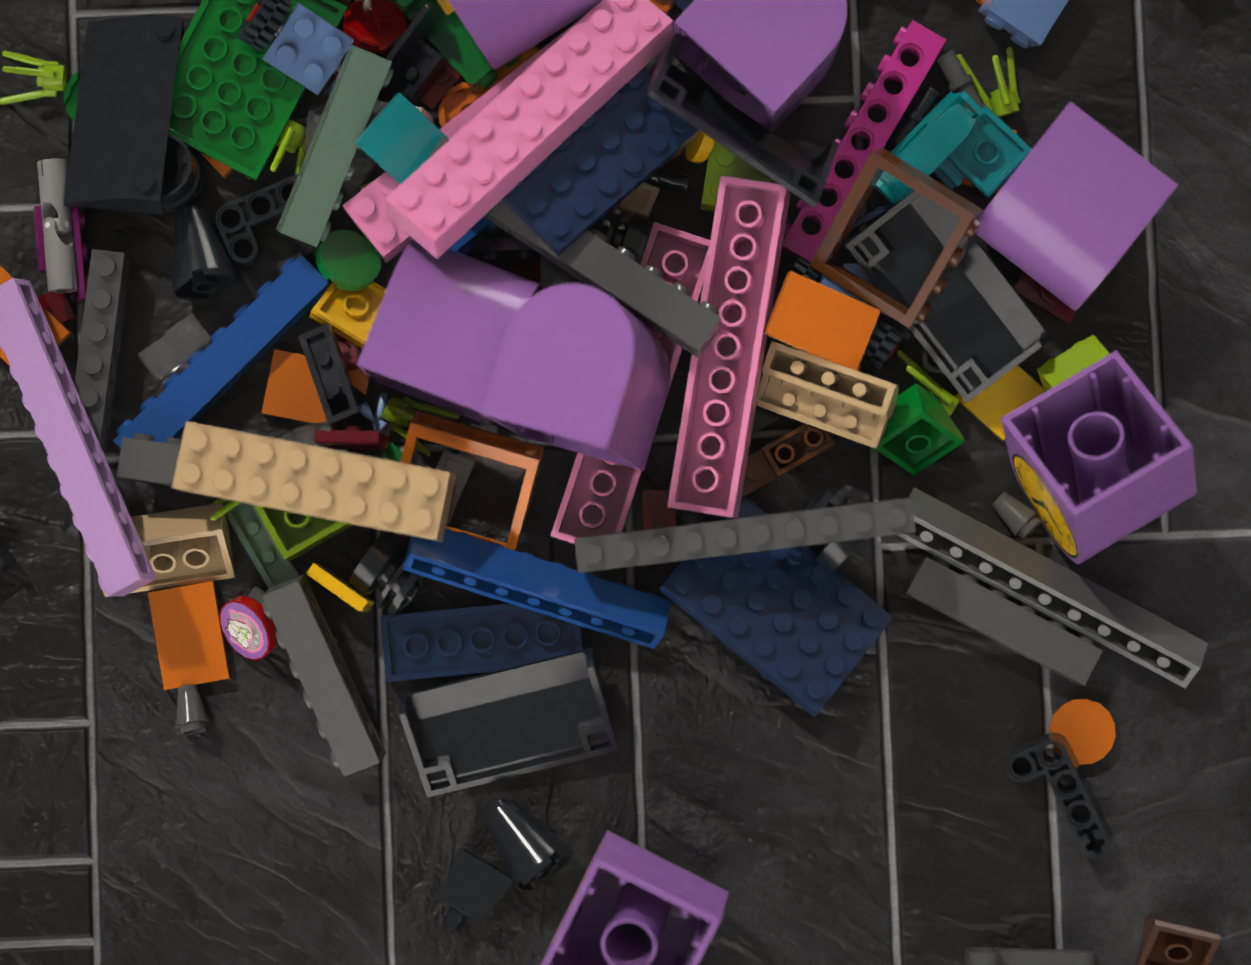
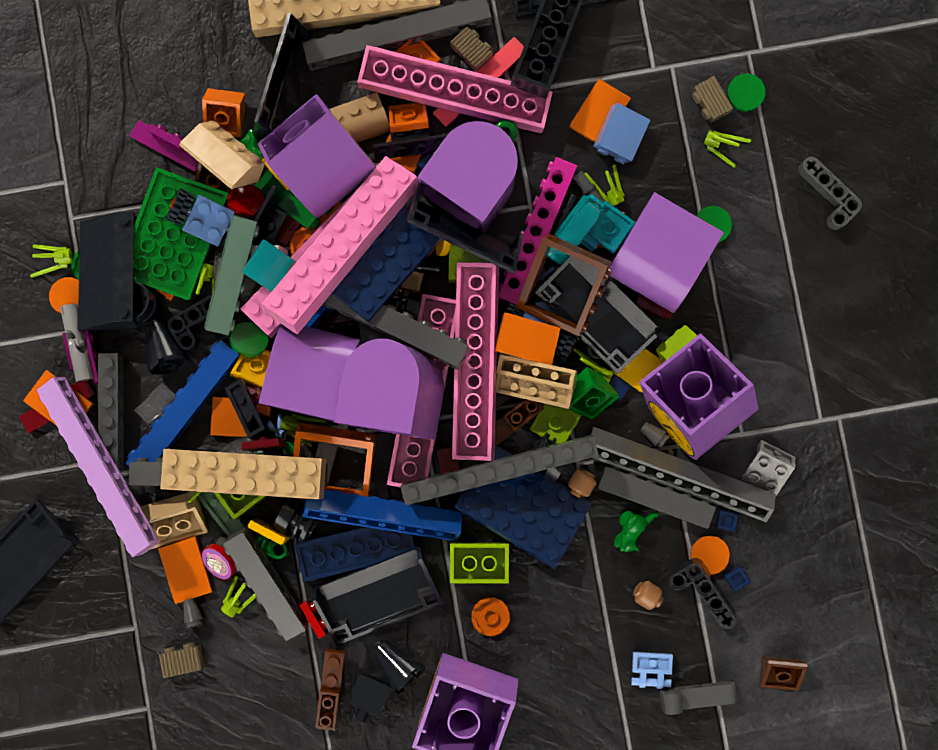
camera: 10 degrees left, 0 degrees up
none -> orange tile [49,277,79,313]
none -> dark tan brick [159,642,205,678]
none -> lime plant [221,575,256,617]
none -> green piece [256,532,290,559]
none -> red plate [299,600,328,639]
none -> reddish brown slope [315,648,345,731]
none -> lime brick [450,542,509,583]
none -> orange tile [472,597,510,636]
none -> lime tile [529,403,582,444]
none -> medium nougat head [568,468,597,498]
none -> dark blue tile [609,375,630,402]
none -> green animal [614,511,660,552]
none -> light blue plate [631,652,673,689]
none -> medium nougat head [633,581,663,610]
none -> green tile [696,206,732,243]
none -> lime plant [704,130,751,167]
none -> dark blue tile [715,509,739,532]
none -> dark blue tile [723,565,751,593]
none -> light grey bracket [742,440,796,496]

